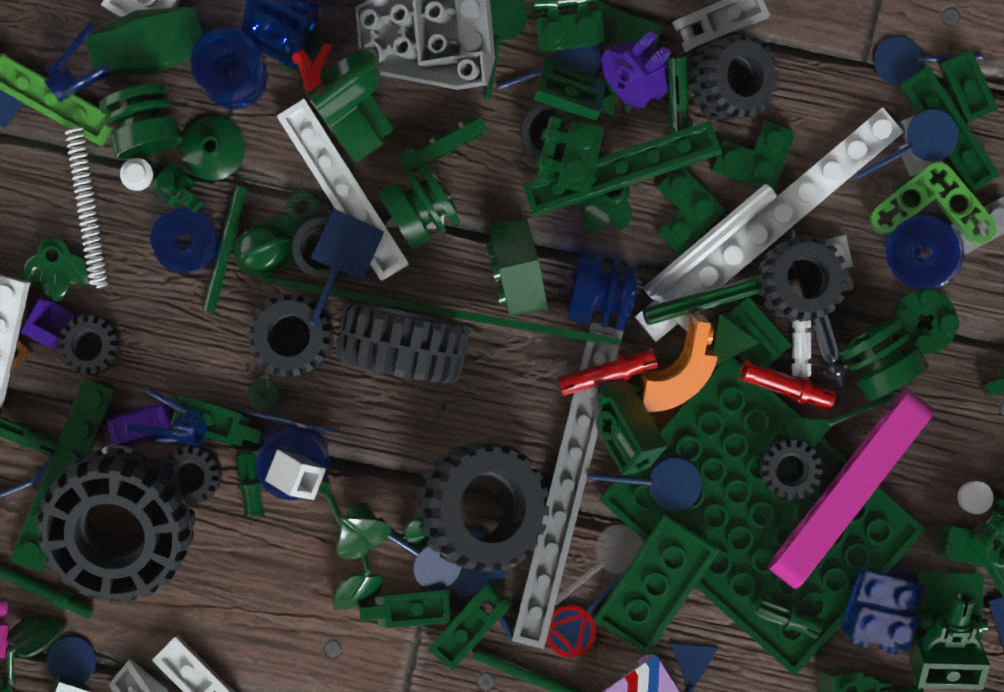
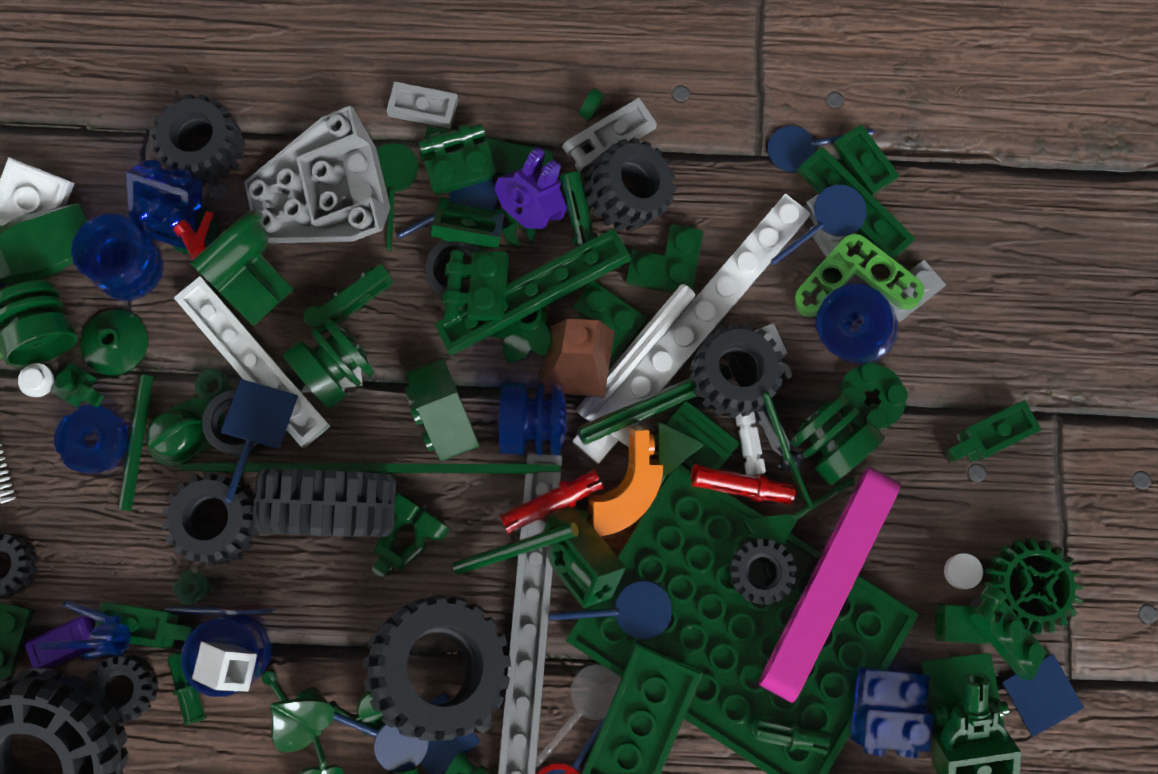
camera: 10 degrees left, 10 degrees down
none -> dark green piece [372,490,451,577]
none -> dark green bar [452,522,579,575]
none -> copper slope [540,319,614,398]
none -> dark green piece [763,392,813,507]

